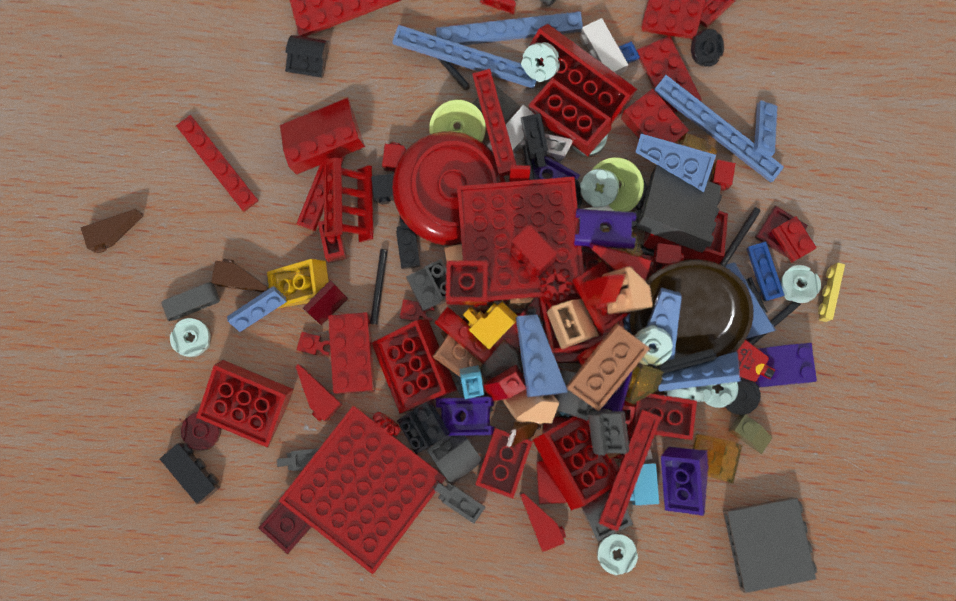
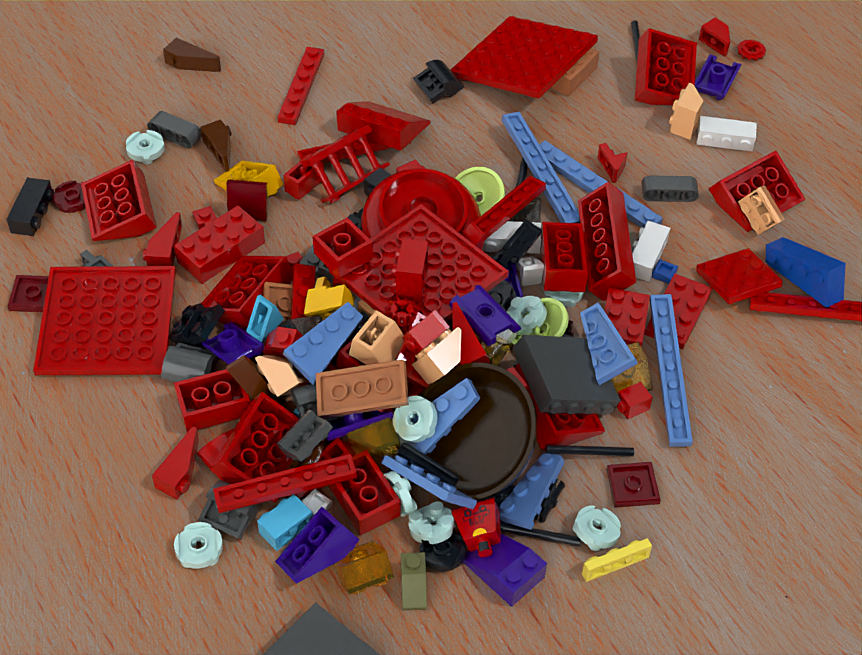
camera: 50 degrees right, 30 degrees down
medium blue plate [227,286,286,332] -> none
black bar [370,249,388,325] -> none
red gear [372,412,401,436] -> none
dark grey hinge [433,481,485,524] -> none
light aqua plate [521,42,560,82] -> none
black tile [691,29,724,67] -> none
blue plate [746,242,785,302] -> none
medium blue plate [754,101,777,156] -> none
red plate [771,216,817,263] -> none

